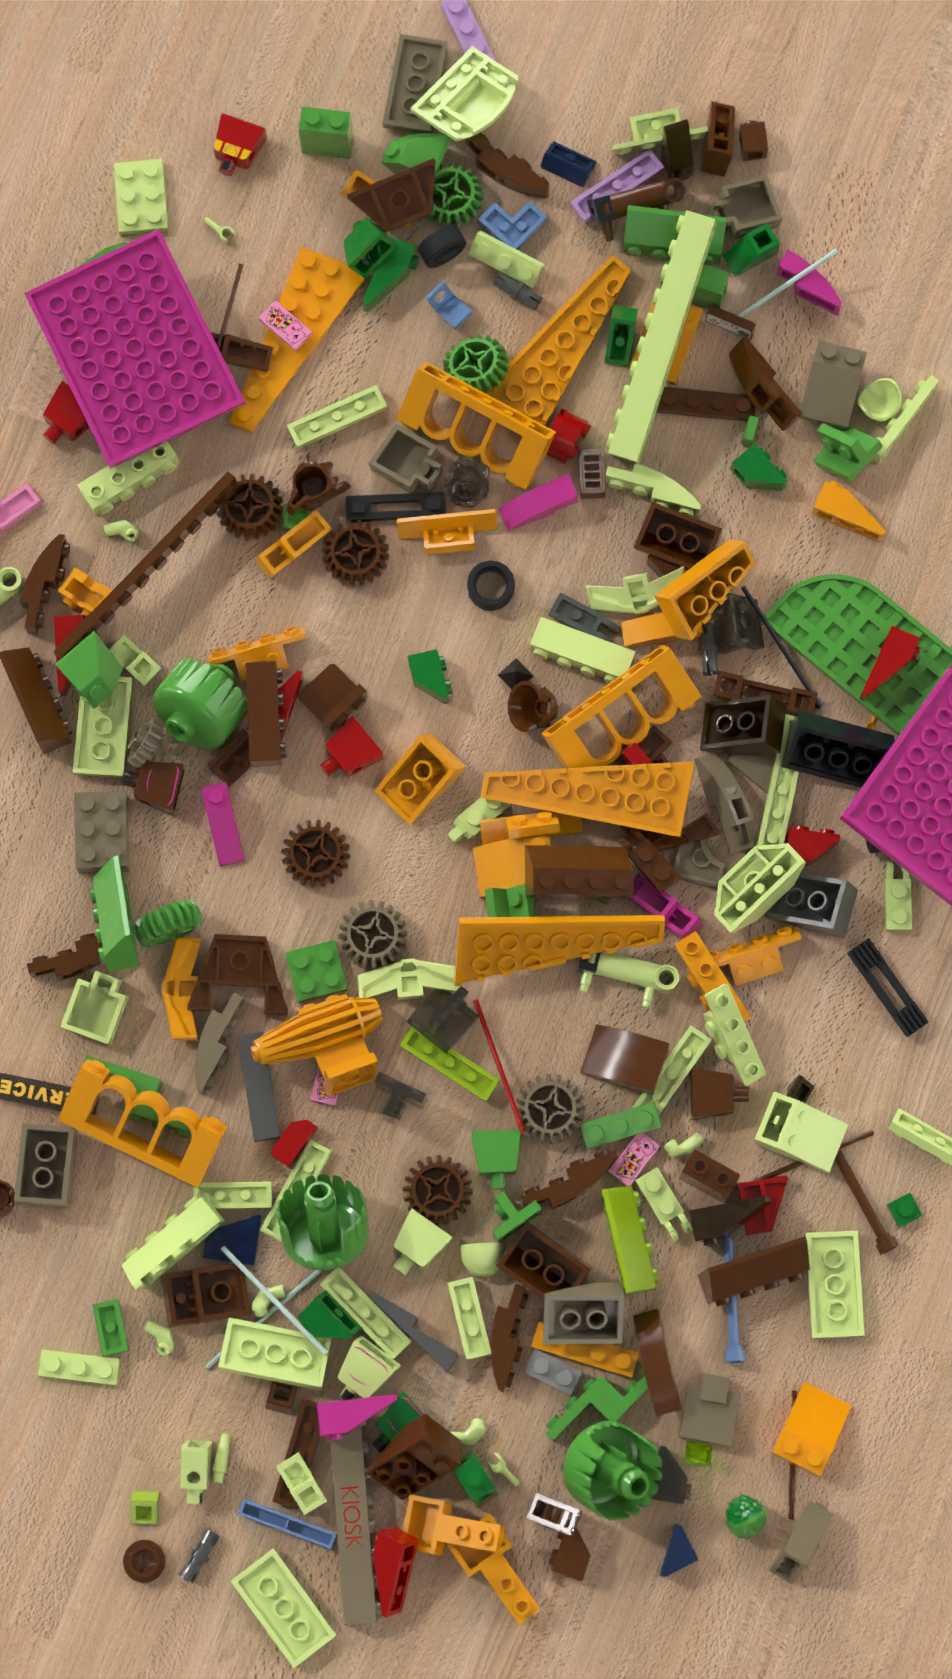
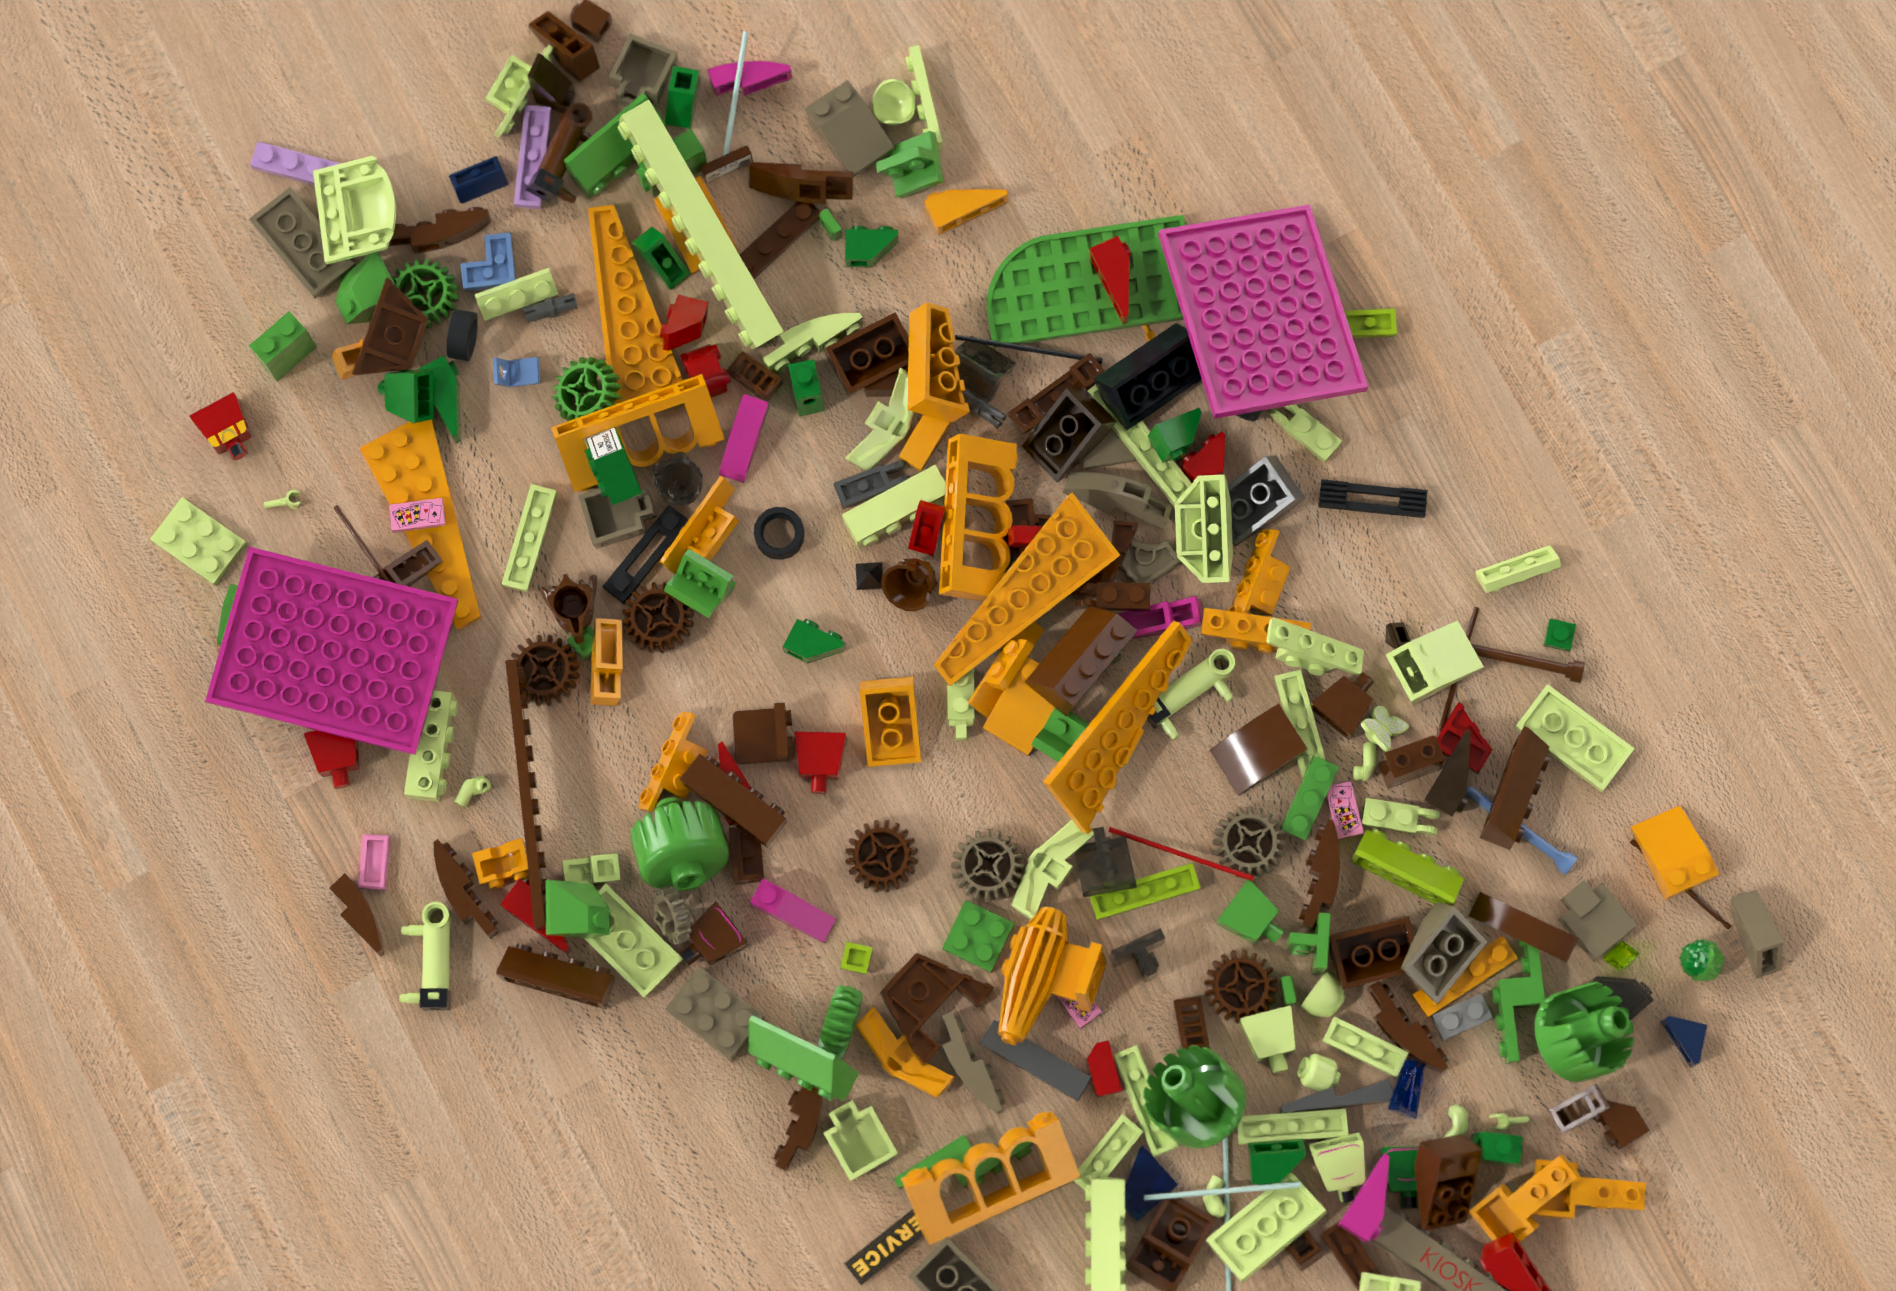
camera: 50 degrees left, 0 degrees up
none -> green brick [584,427,642,506]
none -> red slope [660,294,709,351]
none -> bright green bracket [664,549,736,618]
none -> green torso [788,359,825,417]
none -> lime plate [840,942,873,975]
none -> red plate [908,500,946,556]
none -> green slope [1147,408,1202,463]
none -> reddish brown slope [1173,996,1210,1049]
none -> bright green tile [1279,975,1297,1007]
none -> yellowish green head [1297,1053,1340,1092]
none -> yellowish green animal [1361,706,1409,752]
none -> clear blue wing [1388,1059,1425,1119]

